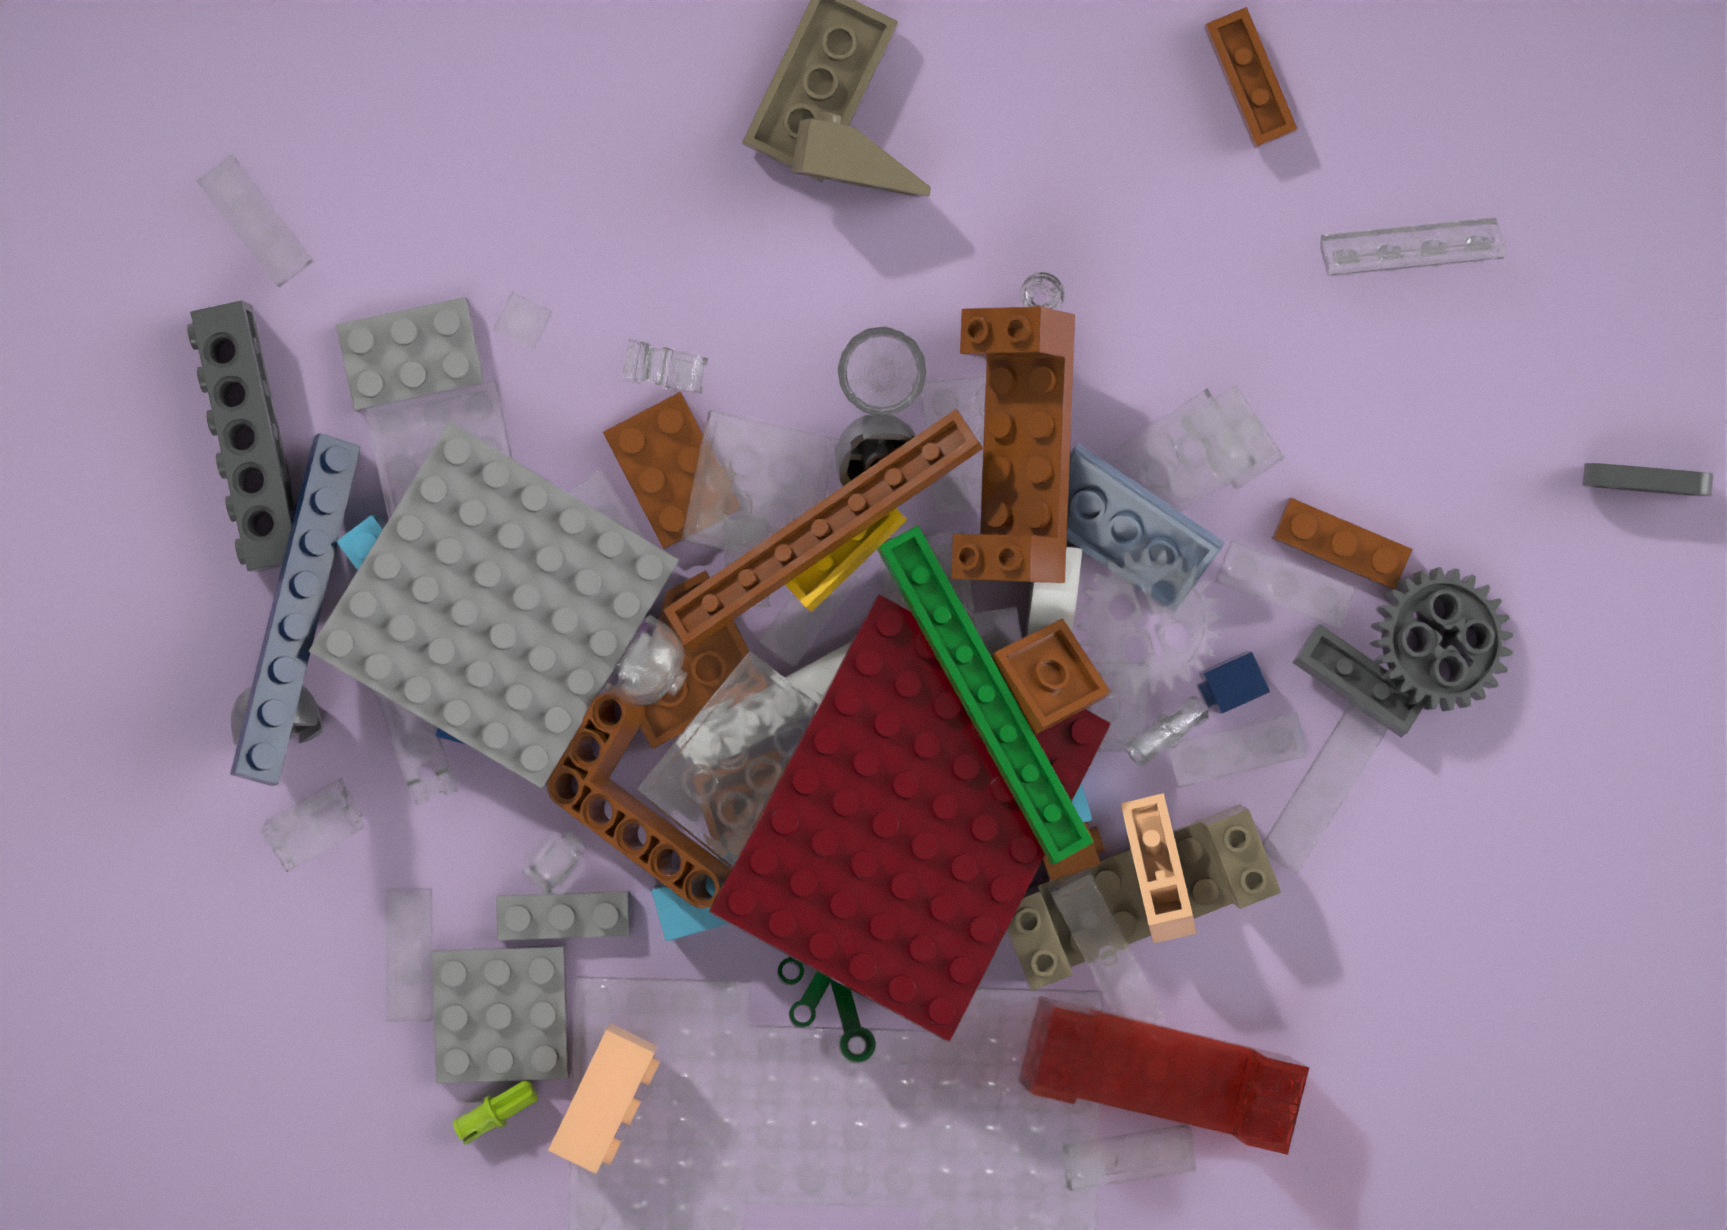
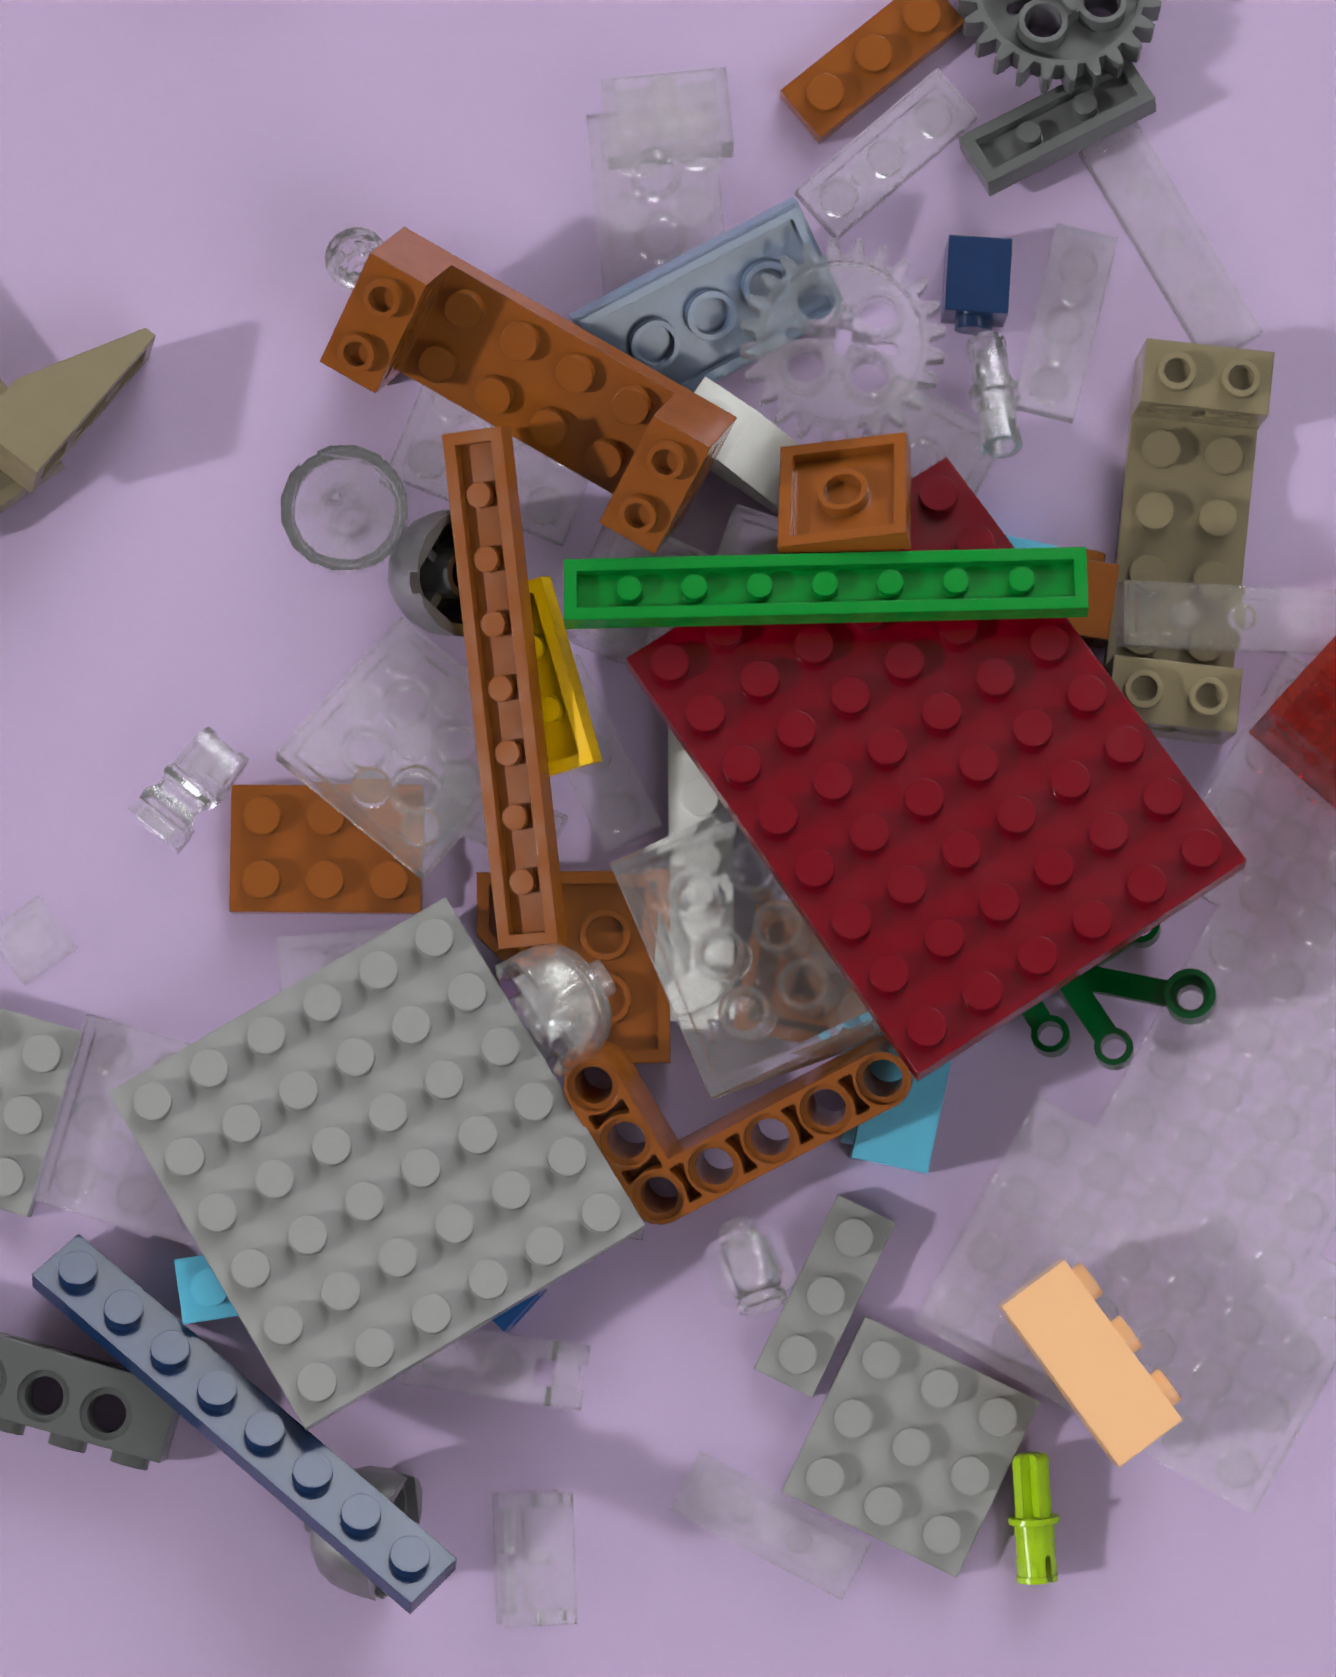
camera: 60 degrees left, 5 degrees down
light nougat slope [1121,793,1197,943] -> none

